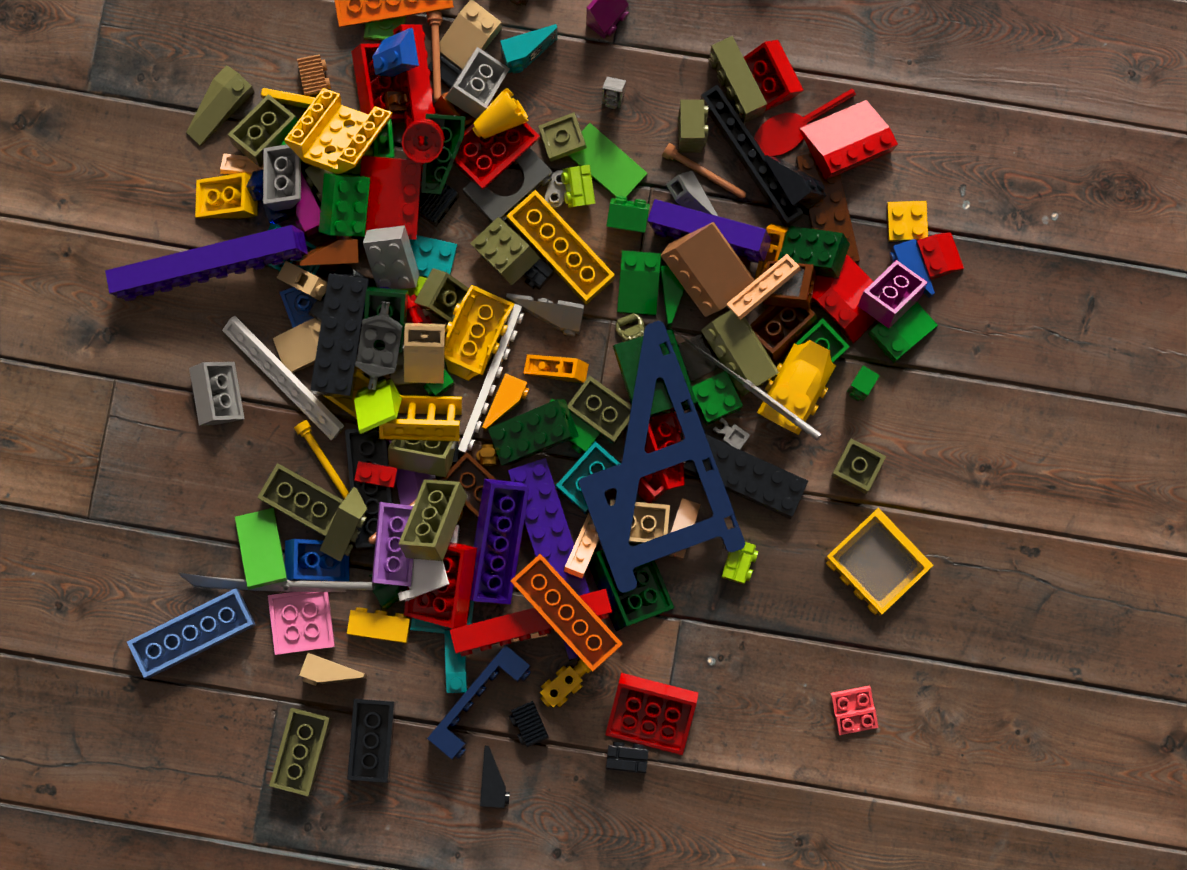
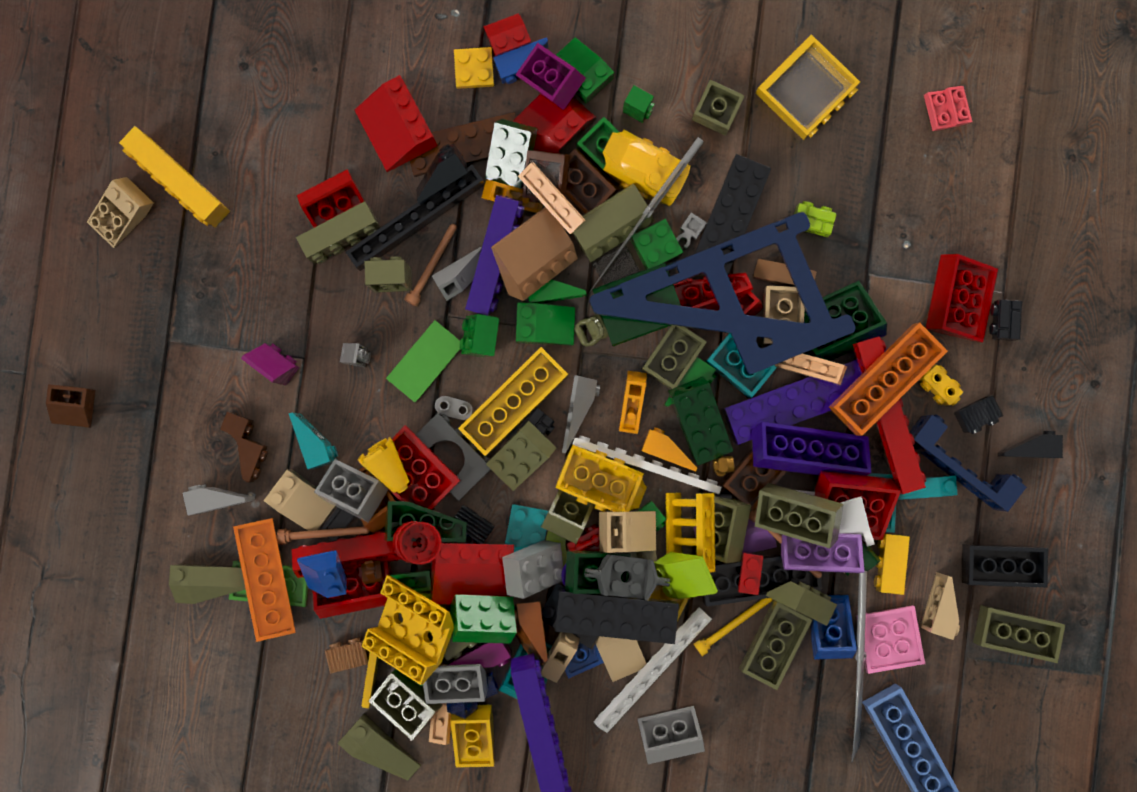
camera: 90 degrees left, 5 degrees up
bright green tile [235,508,288,590] -> none
olive plate [539,112,587,161] -> none
lime brick [561,165,595,208] -> none
red piece [754,89,856,157] -> none

